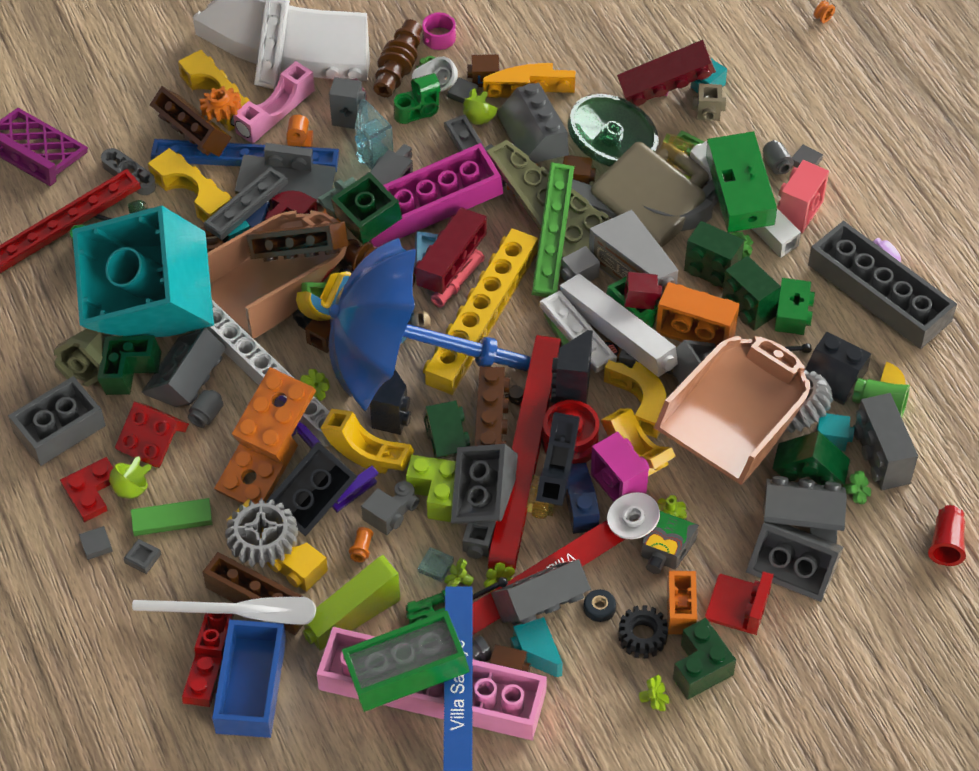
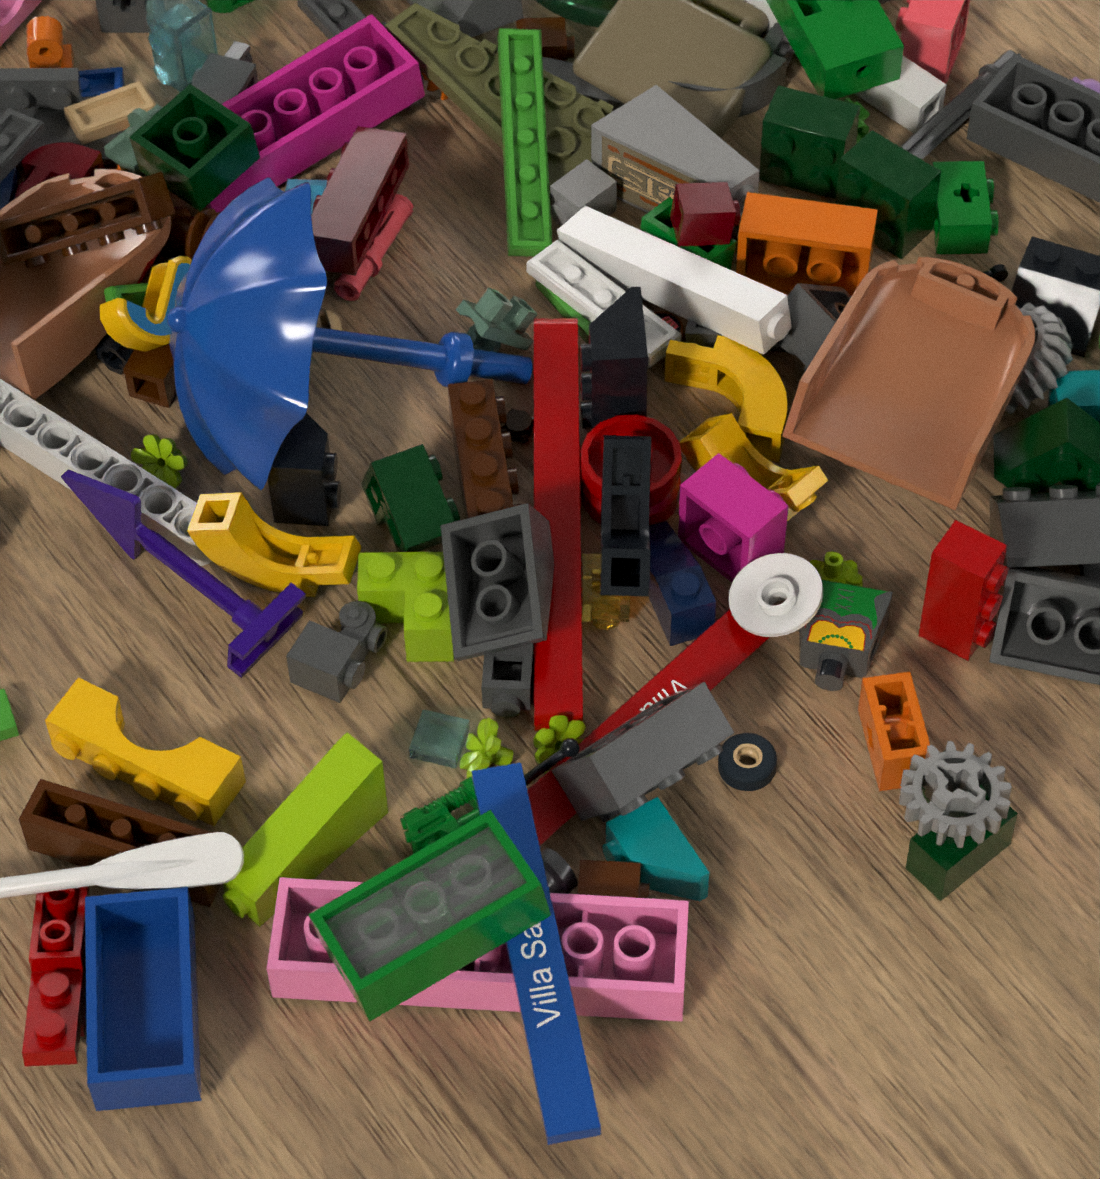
camera: 10 degrees left, 0 degrees up
orange bracket [214,367,316,504] -> none
light grey gear [225,498,298,568] -> none
black slope [266,442,358,537] -> none
orange pin [349,527,374,563] -> none
yellow brick [423,228,538,395] -> none
black tyre [618,605,668,659] -> none
lime plant [639,675,669,711] -> none
red bracket [705,571,774,635] -> none
none -> tan tile [64,81,156,145]
none -> sand green hips [456,288,537,352]
none -> light grey gear [899,741,1012,848]
none -> dark grey axle [900,50,1022,159]
none -> red brick [918,520,1009,661]

